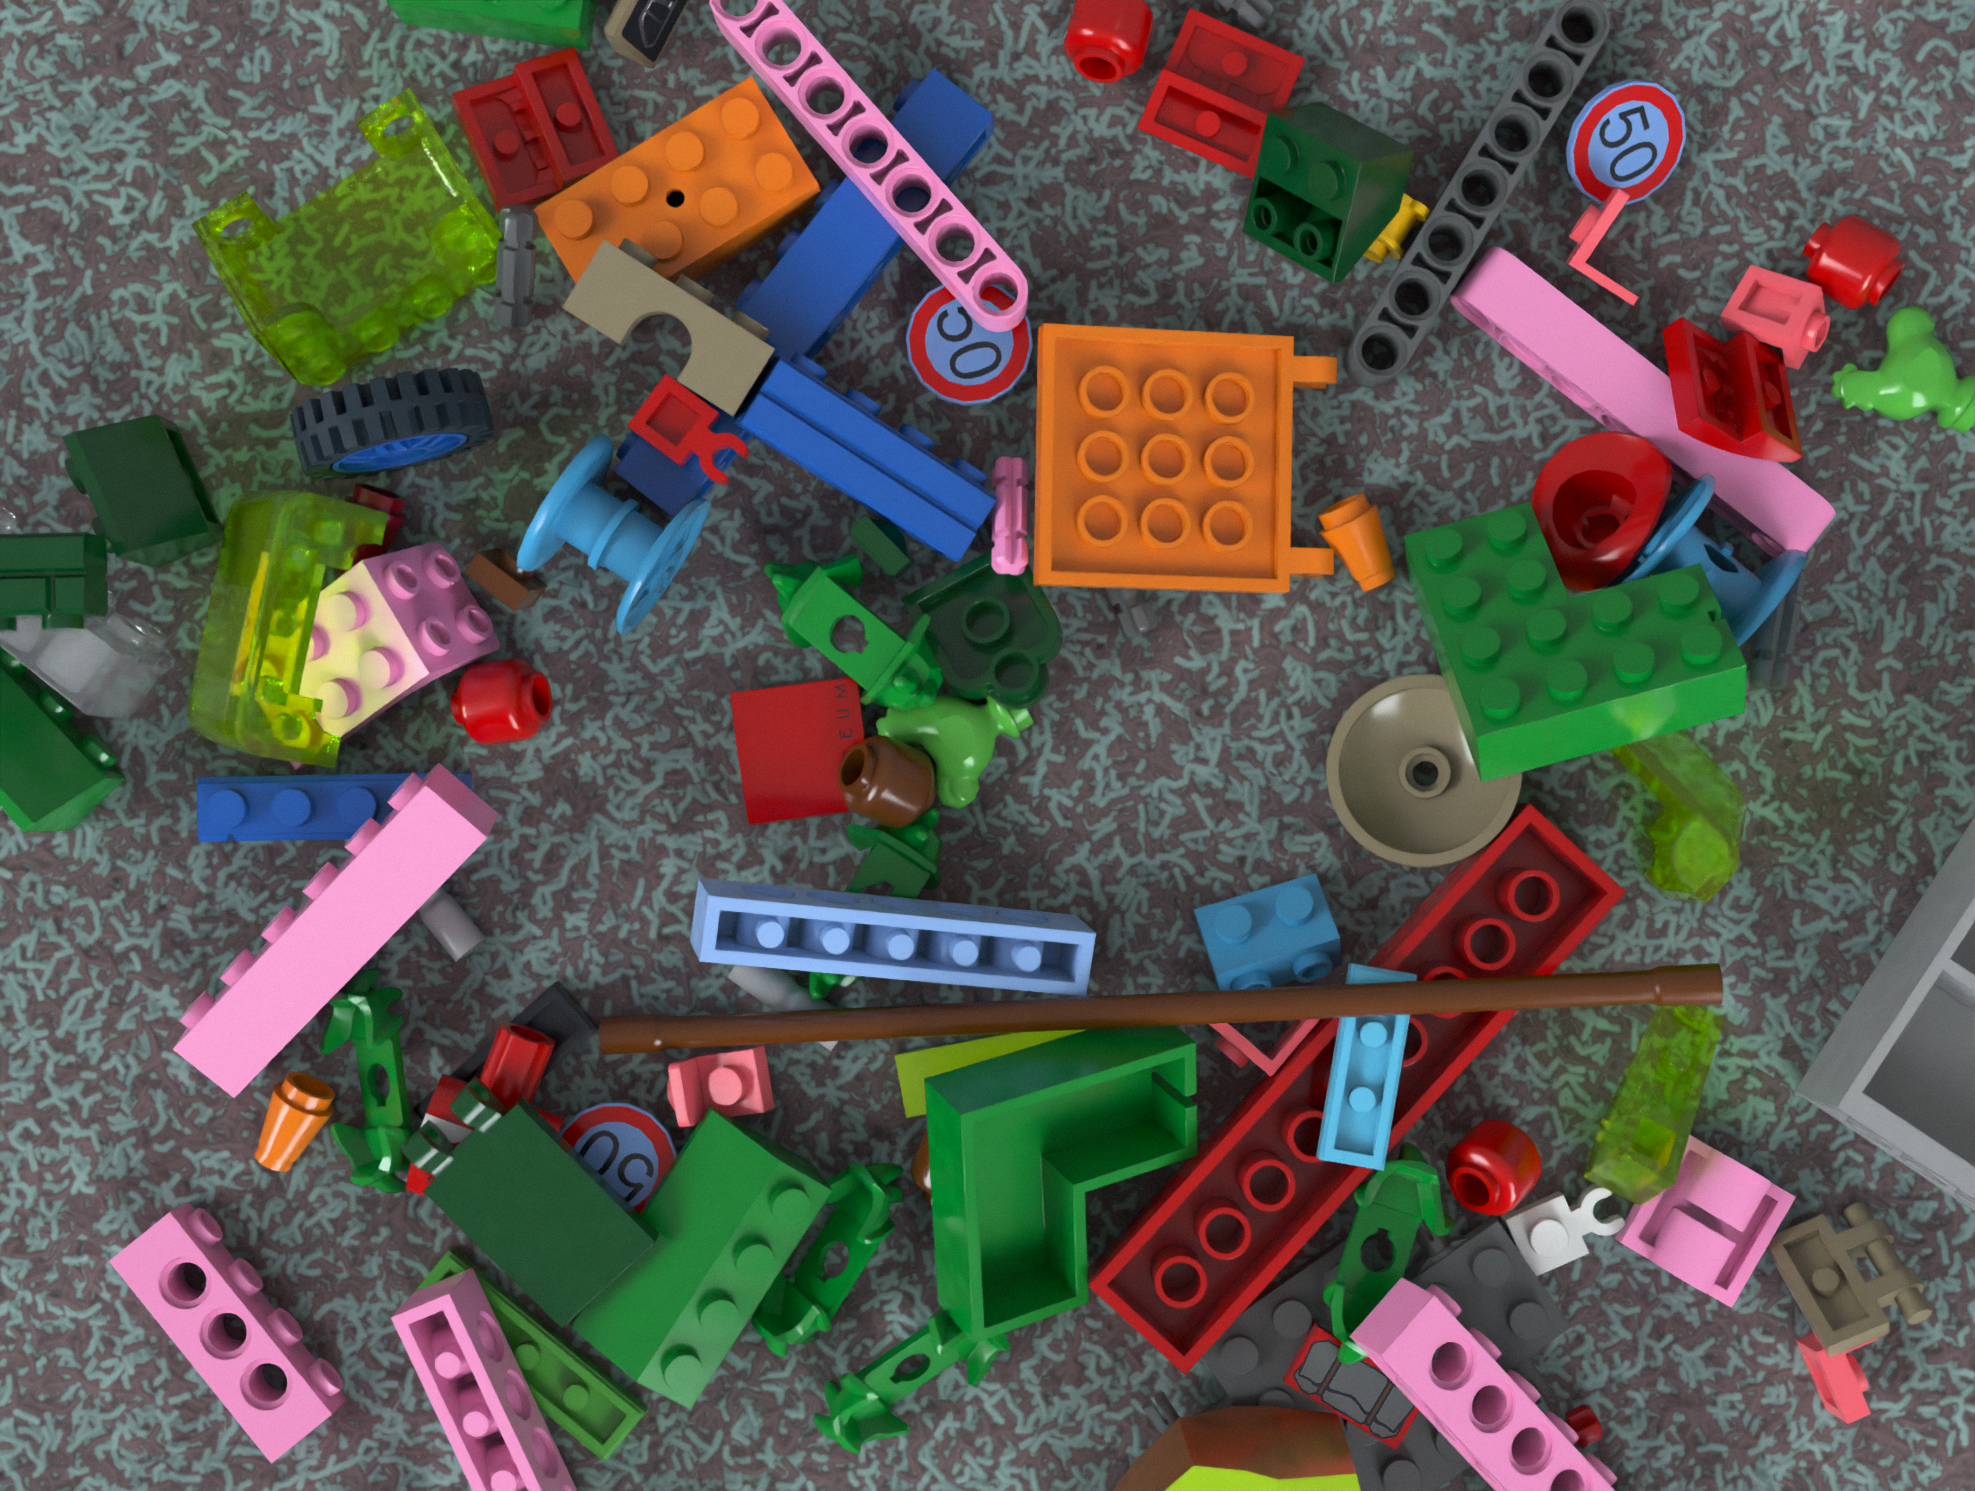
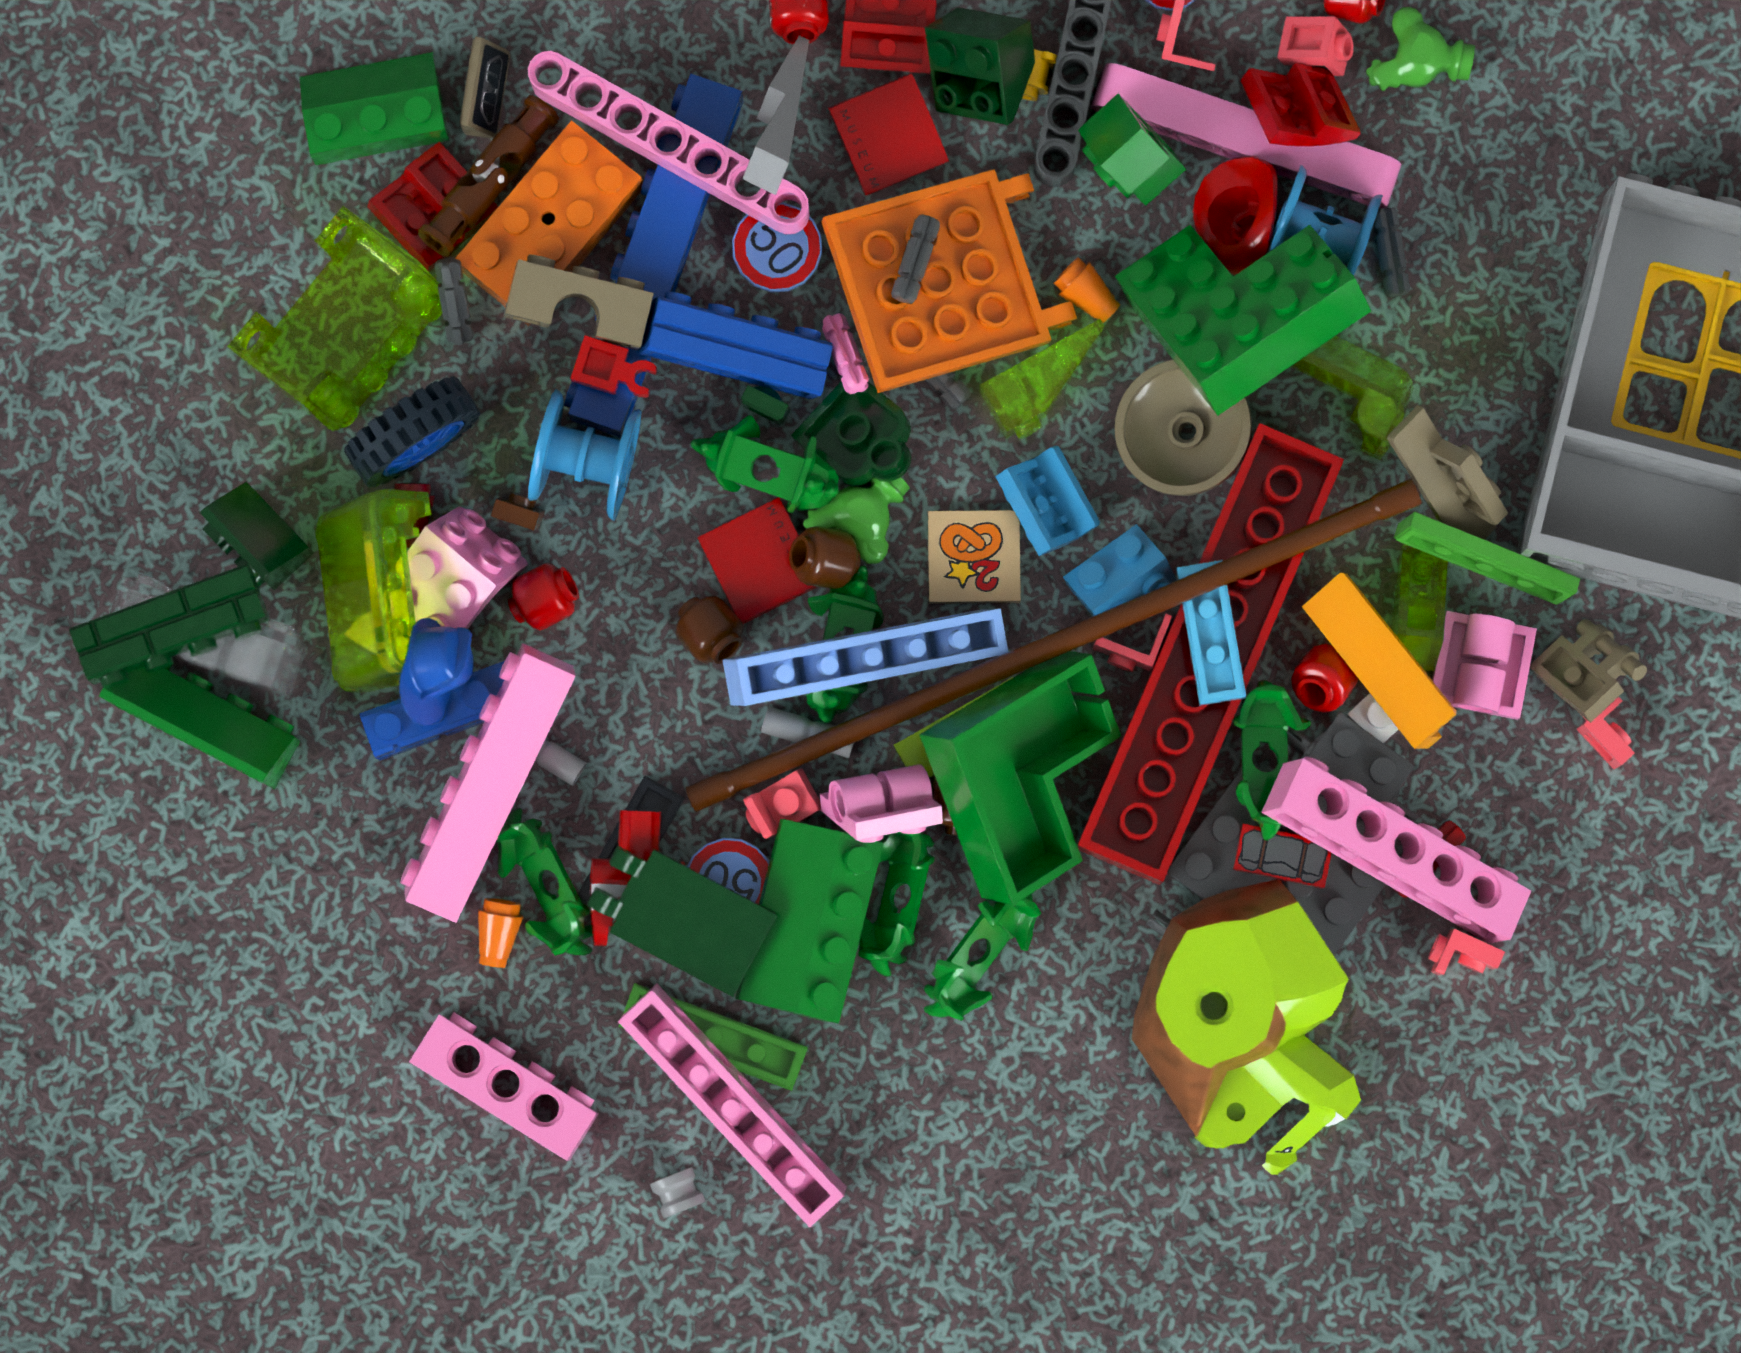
camera: 15 degrees left, 5 degrees down
none -> blue piece [399,617,474,726]
none -> reddish brown piece [418,95,559,257]
none -> reddish brown head [675,596,743,664]
none -> light grey slope [743,35,809,195]
none -> bright pink plate [820,764,942,842]
none -> red slope [828,73,949,196]
none -> dark grey axle [891,214,940,304]
none -> tan tile [928,510,1021,604]
none -> clear neon green slope [979,319,1105,439]
none -> dark azure bracket [995,445,1100,556]
none -> green brick [1078,93,1186,206]
none -> light orange panel [1302,573,1456,749]
none -> dark tan bracket [1387,405,1508,540]
none -> bright green tile [1394,512,1581,605]

